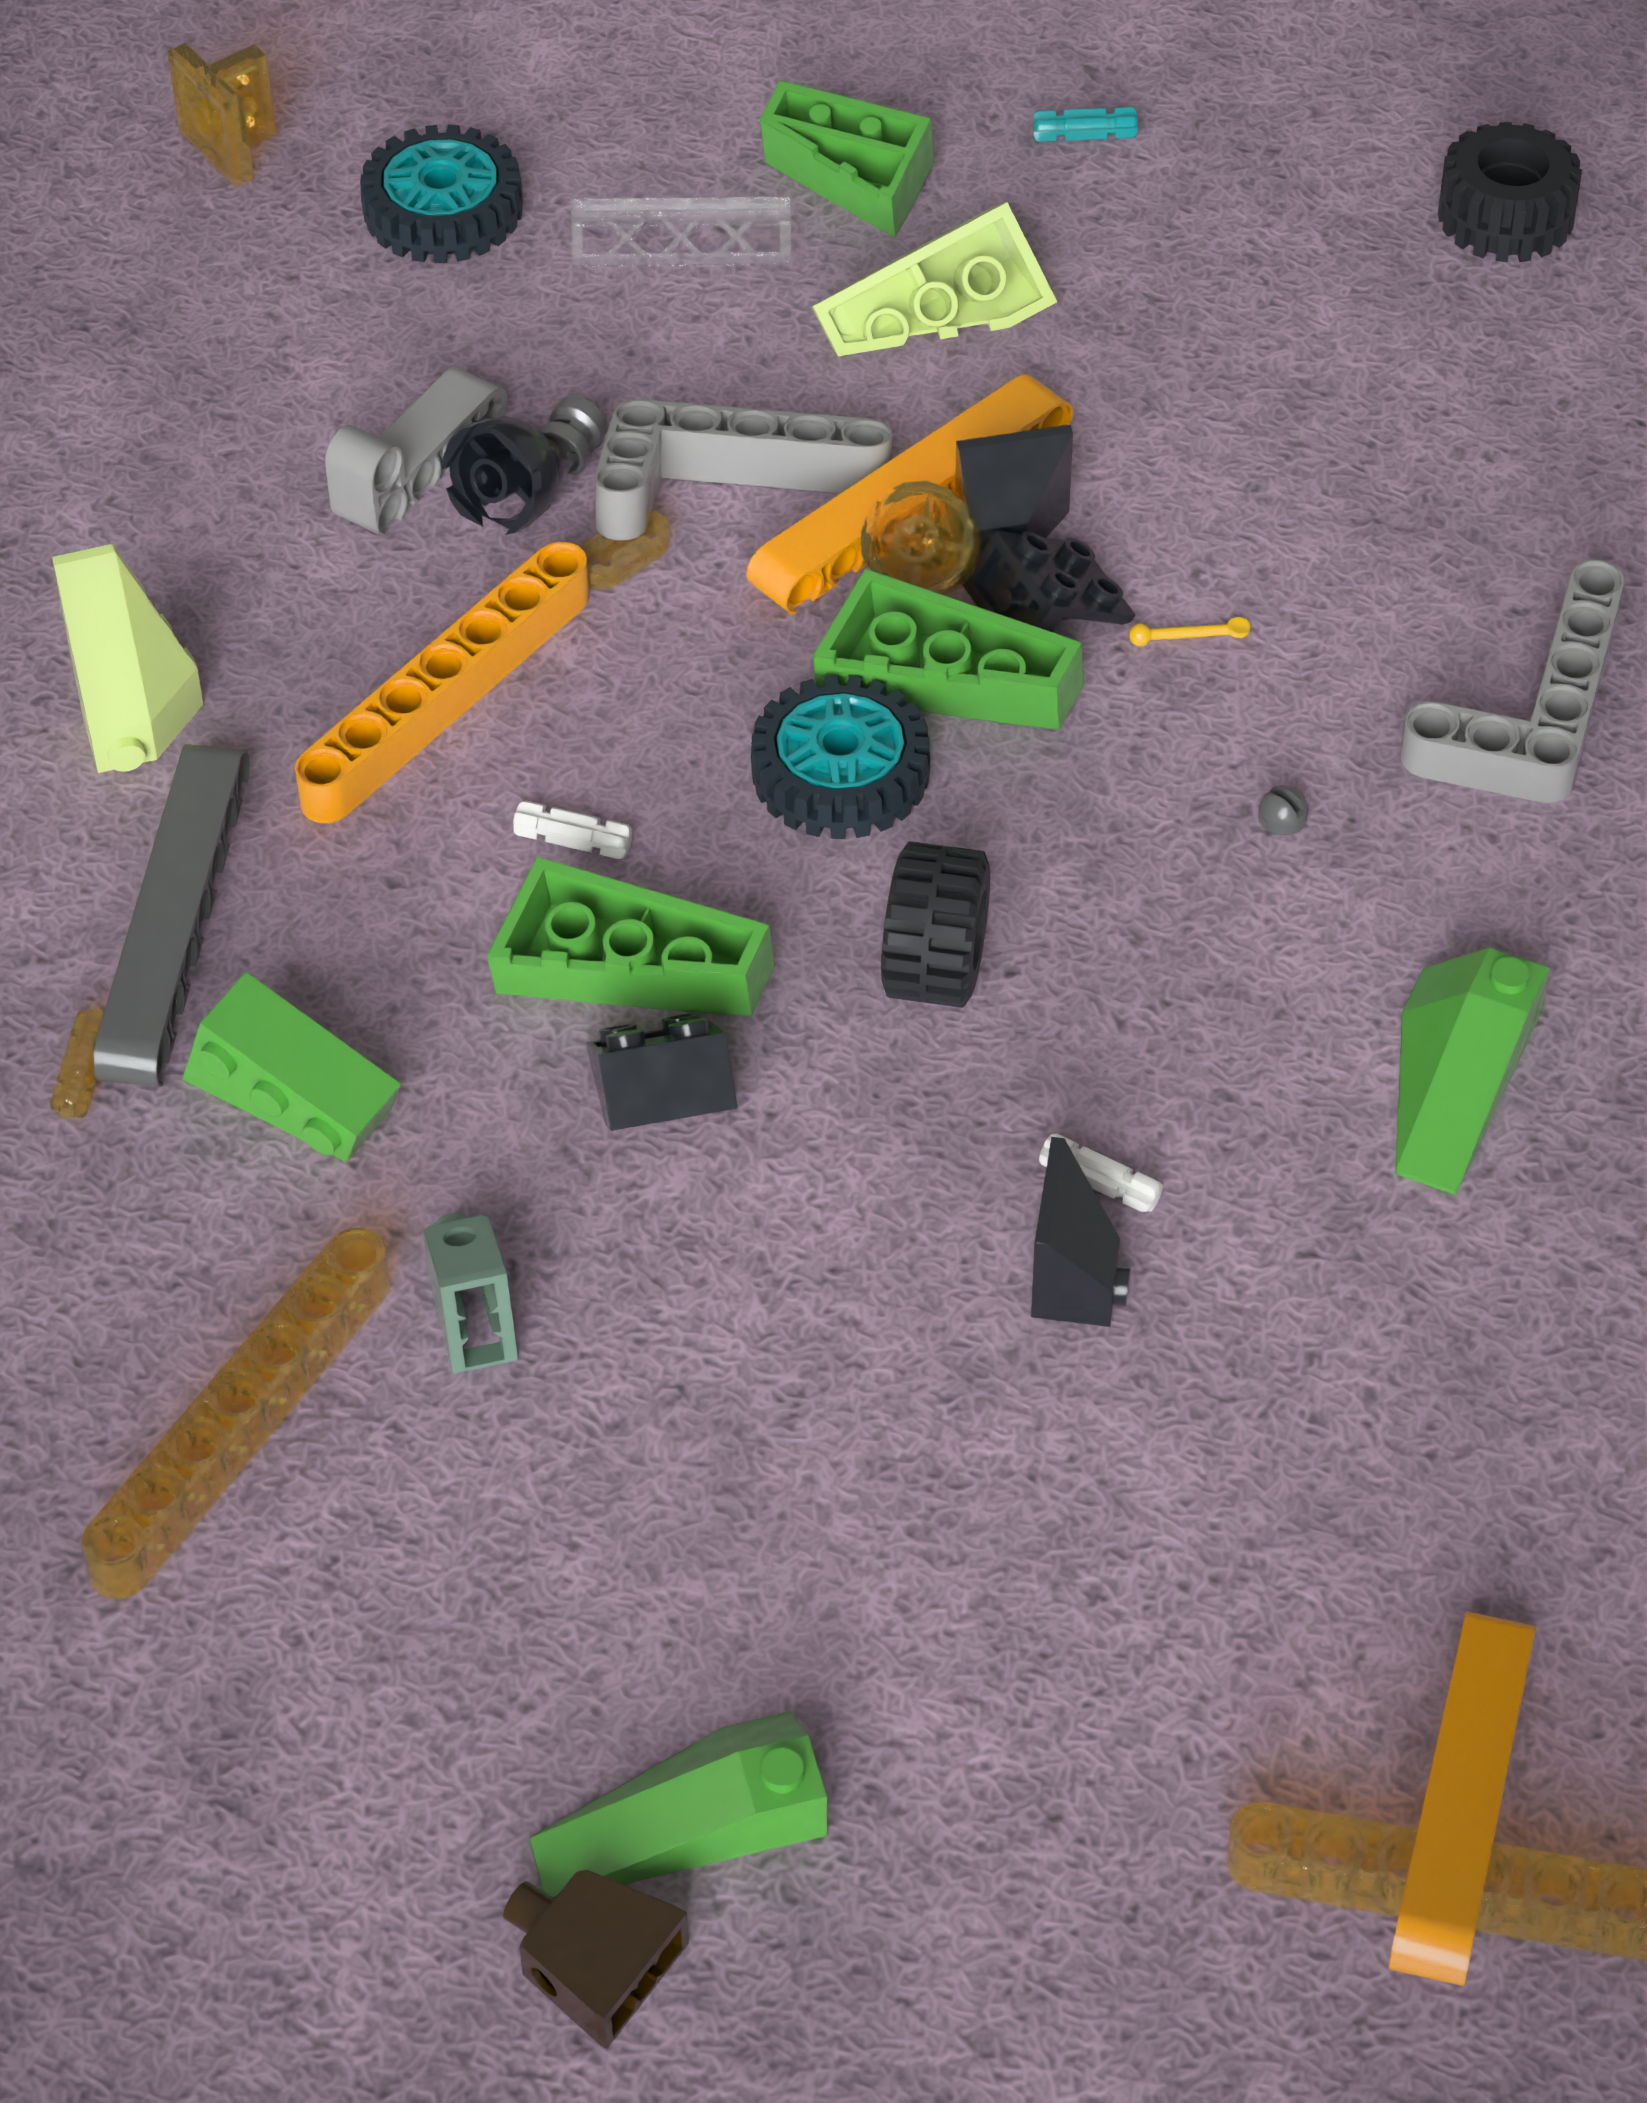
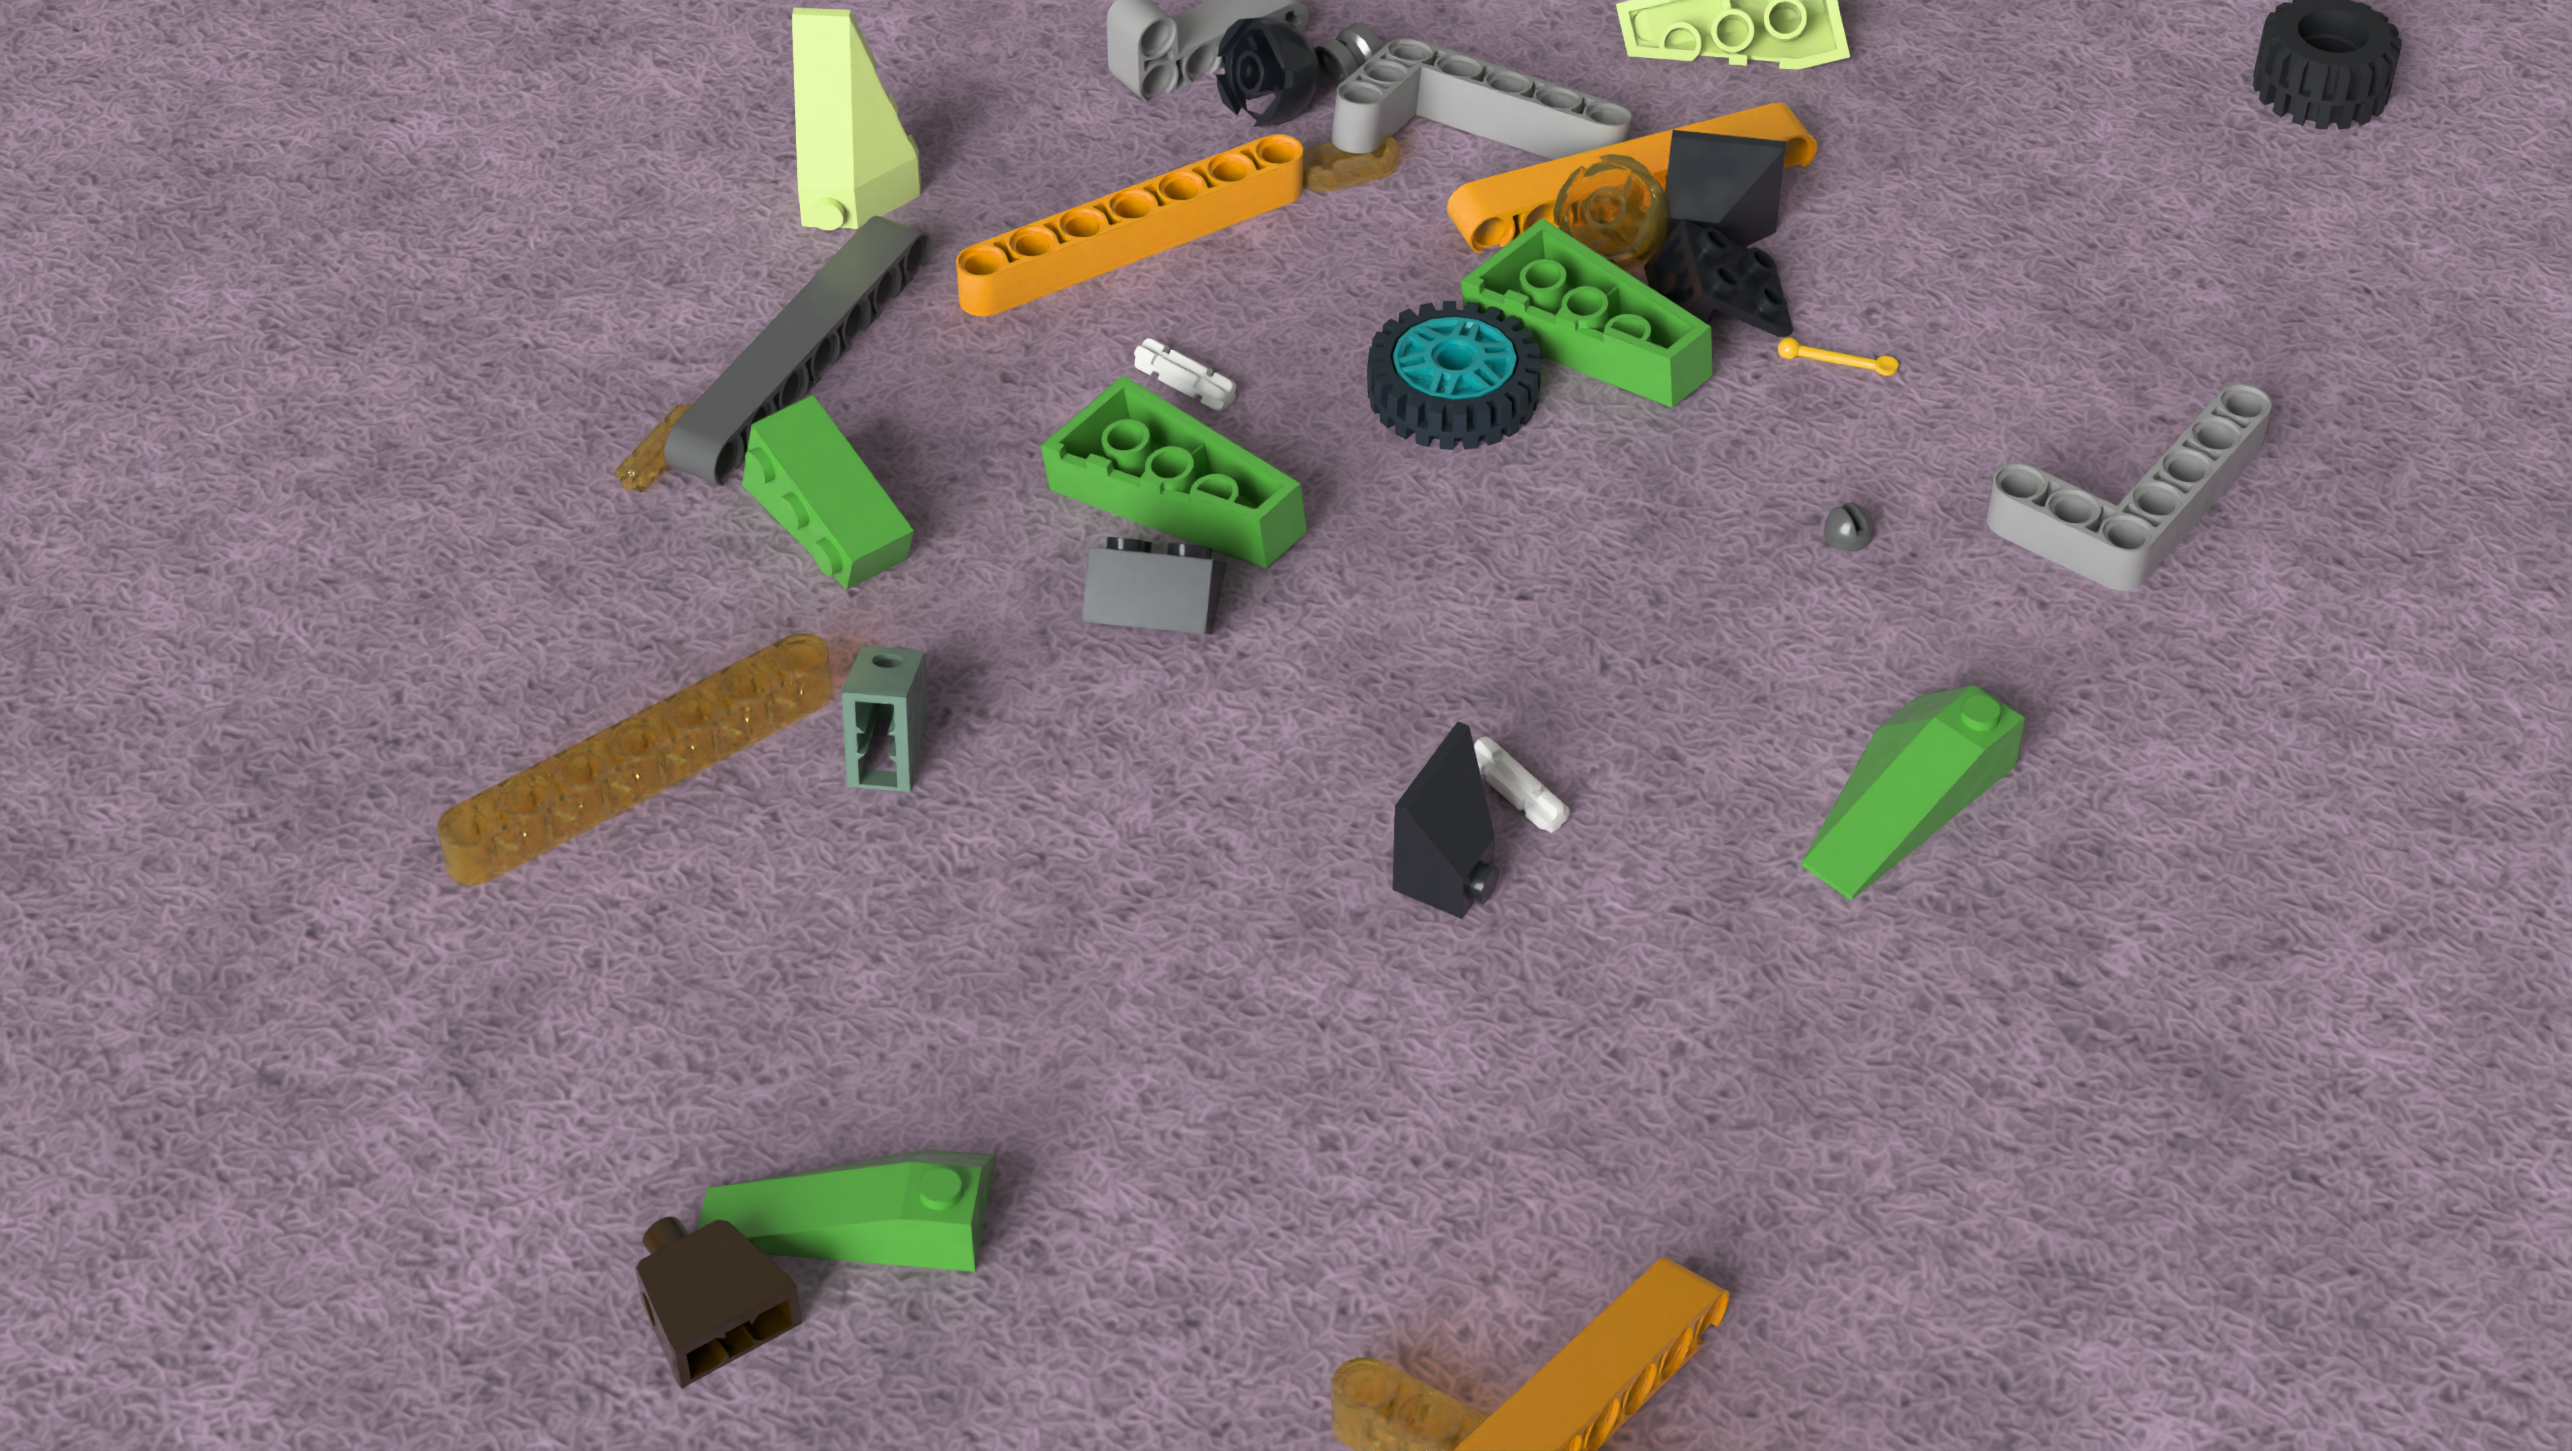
camera: 20 degrees right, 5 degrees down
black tyre [881,841,990,1008] -> none

